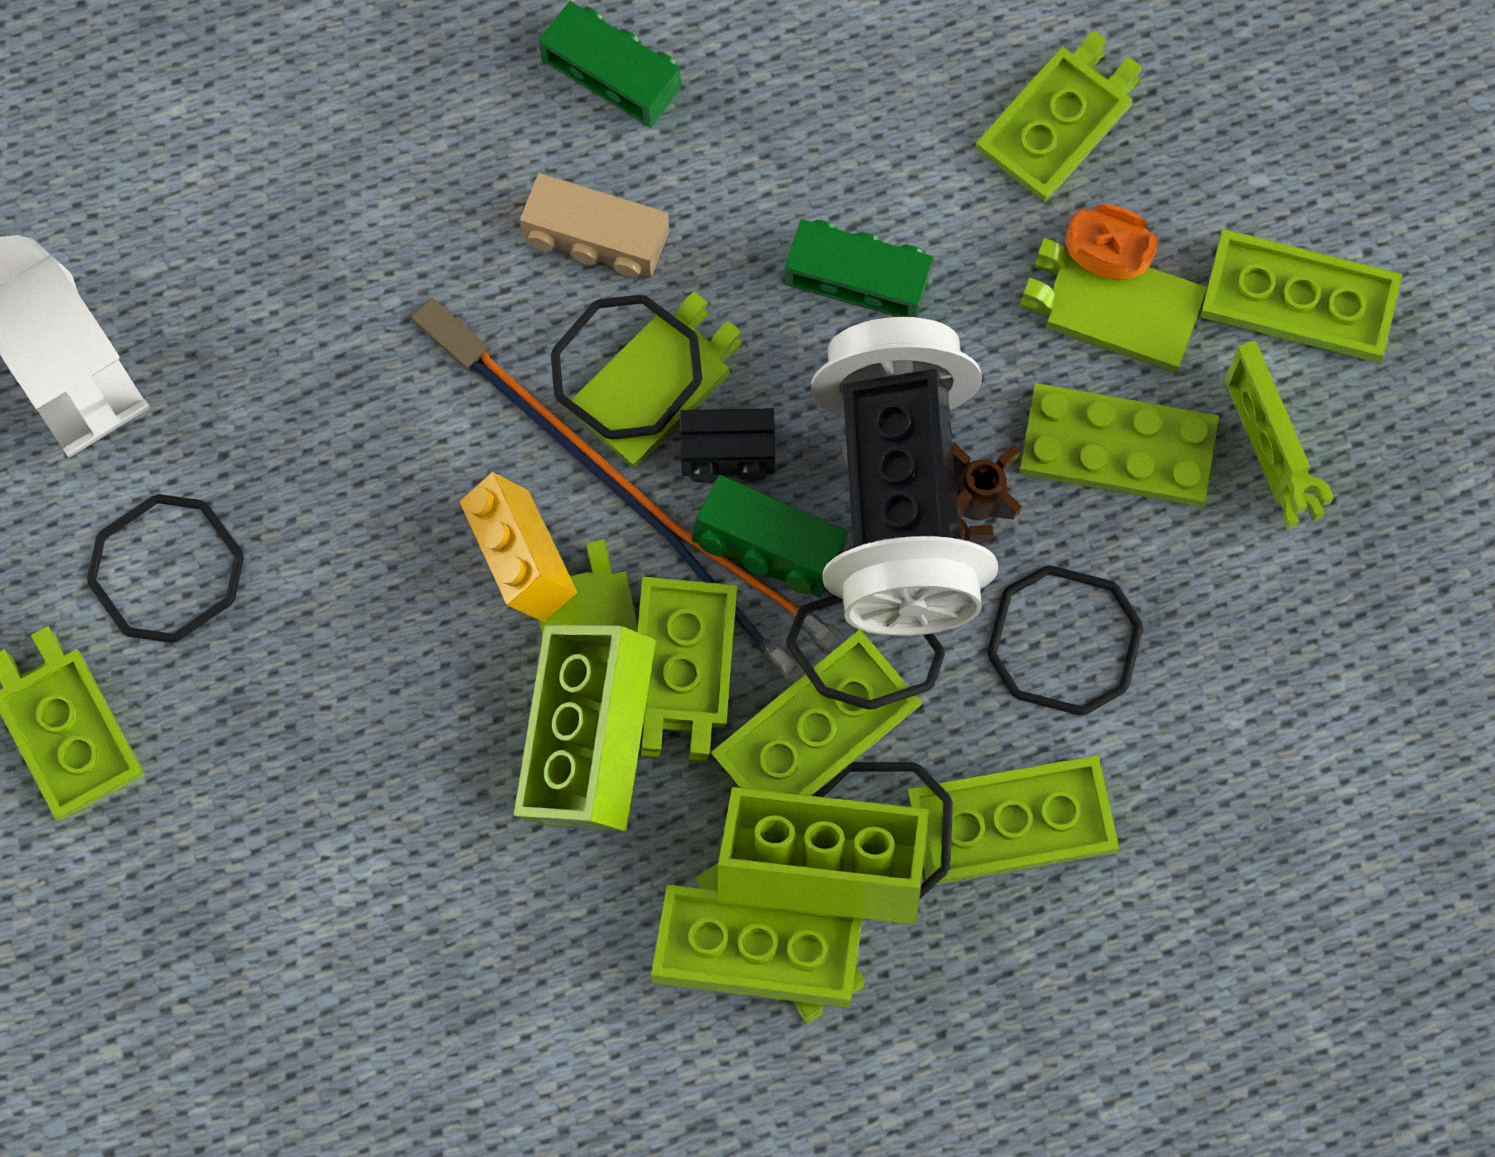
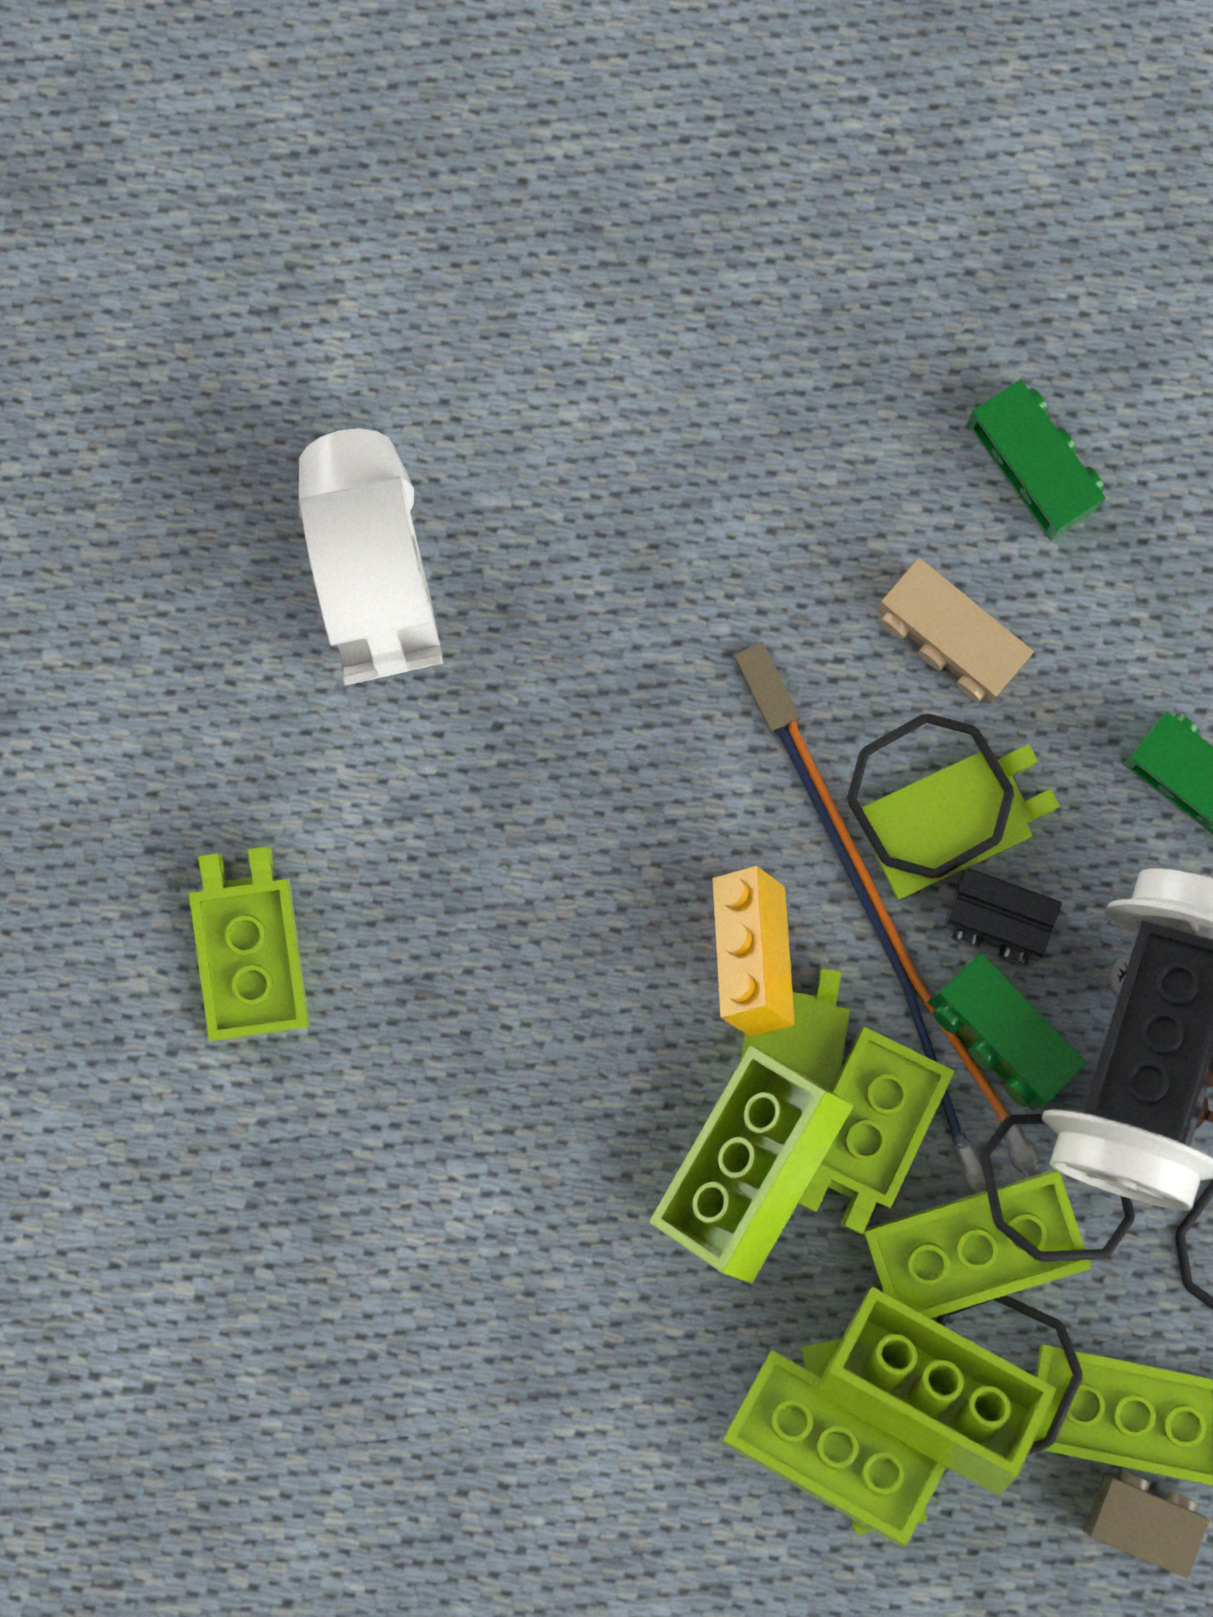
camera: 25 degrees right, 10 degrees up
black piece [87,494,244,643] -> none
none -> dark tan brick [1083,1470,1210,1579]

